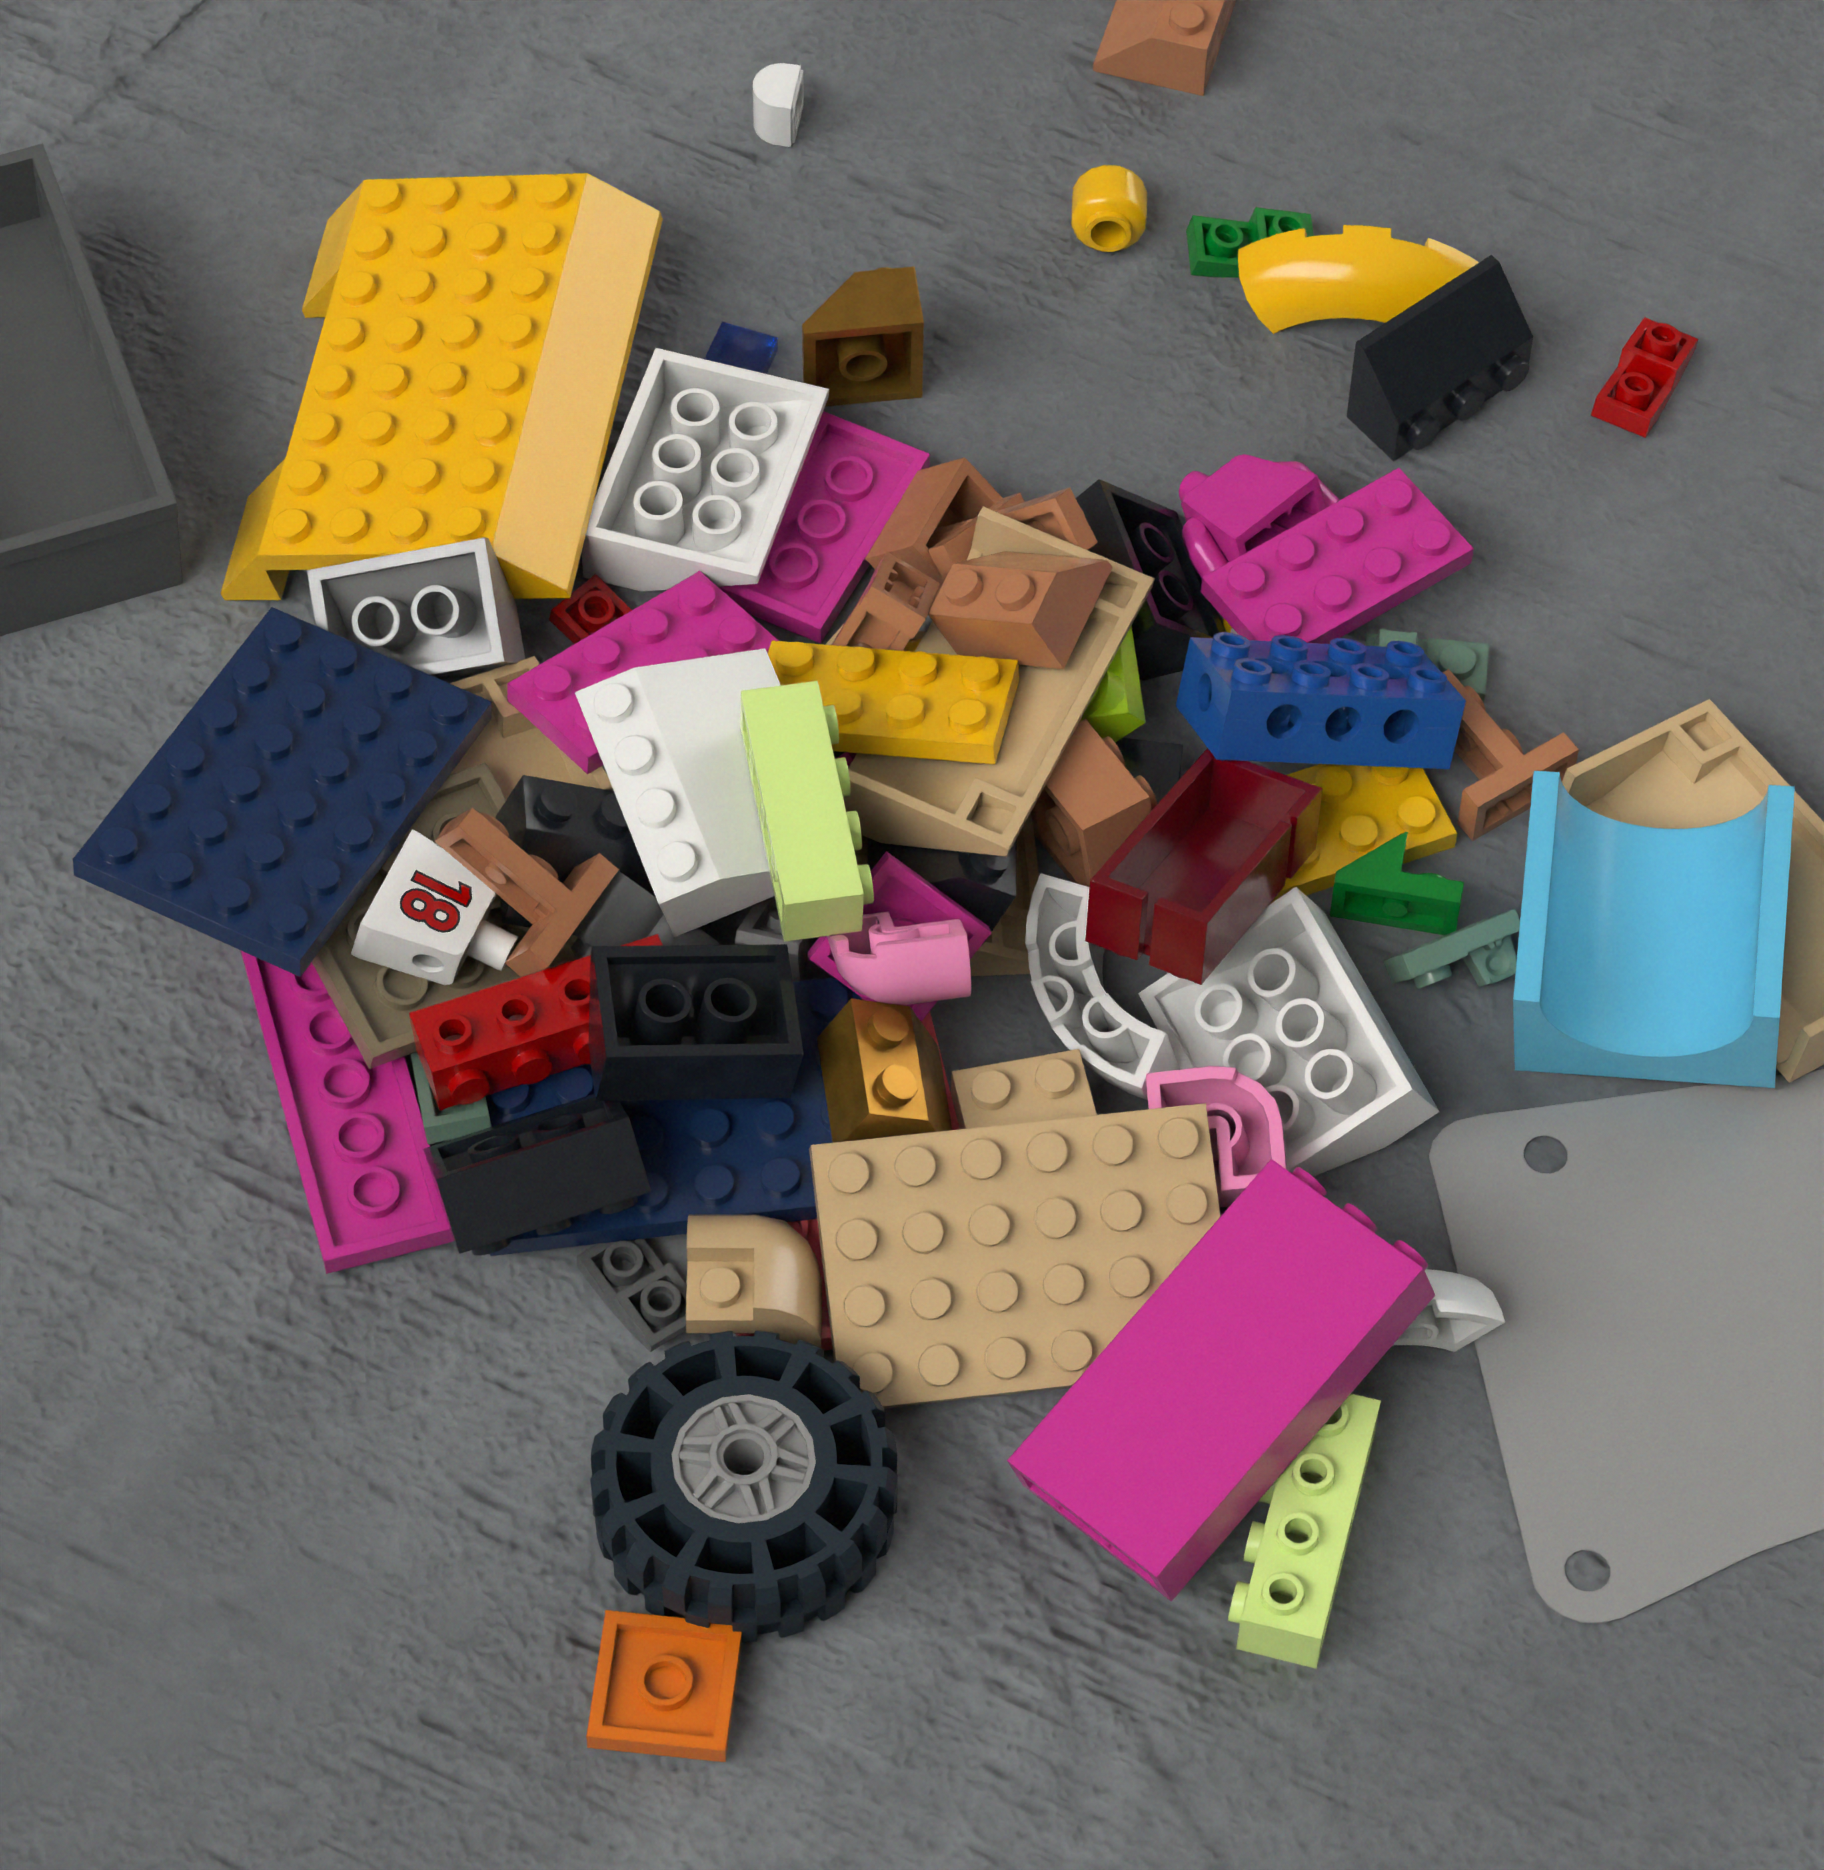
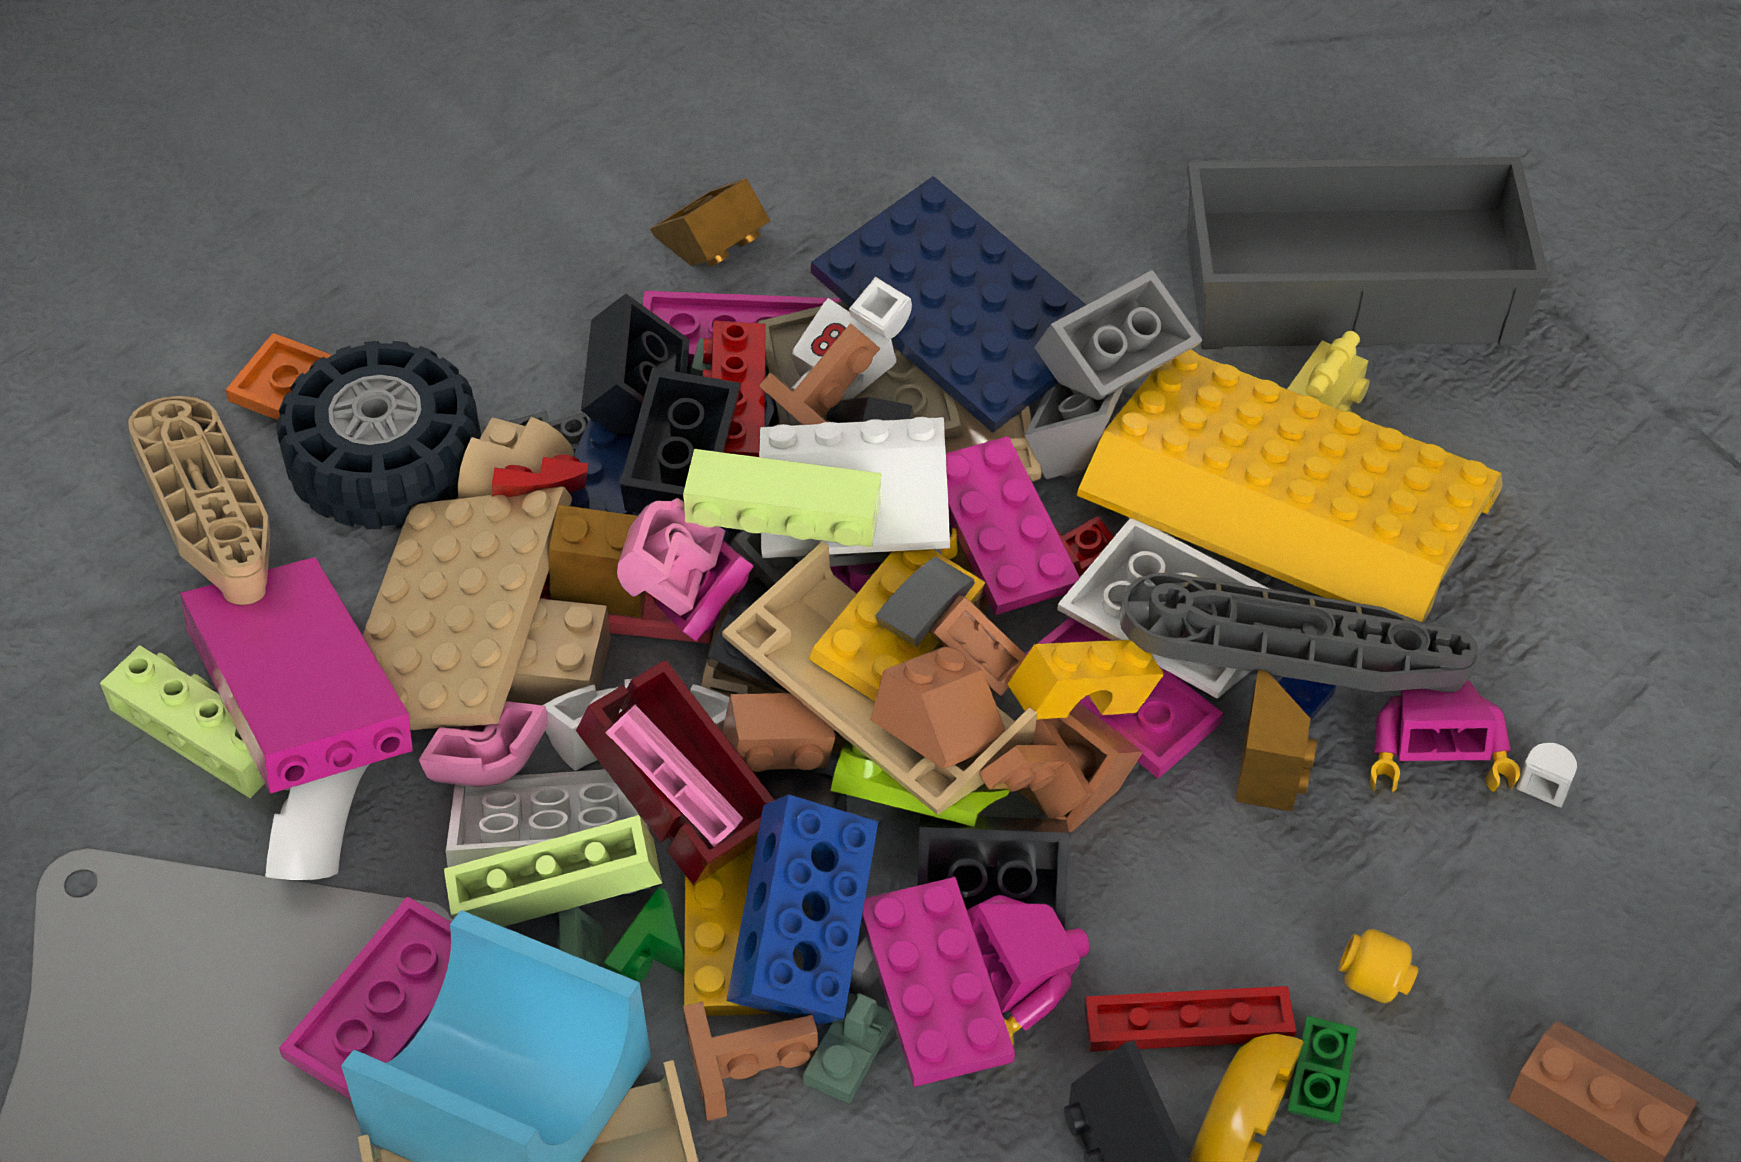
camera: 110 degrees right, 5 degrees down
none -> tan beam [128,396,271,605]
none -> dark pink plate [279,896,451,1101]
none -> yellowish green brick [444,815,662,927]
none -> red slope [492,454,588,497]
none -> bright pink piece [605,705,743,847]
none -> pearl gold slope [650,178,770,267]
none -> white brick [849,277,912,339]
none -> dark grey slope [875,556,975,648]
none -> yellow arch [1007,640,1164,720]
none -> light grey slope [1034,270,1203,400]
none -> red plate [1084,986,1296,1052]
none -> dark grey beam [1119,573,1478,692]
none -> light yellow brick [1287,331,1370,412]
none -> dark pink torso [1369,680,1520,793]

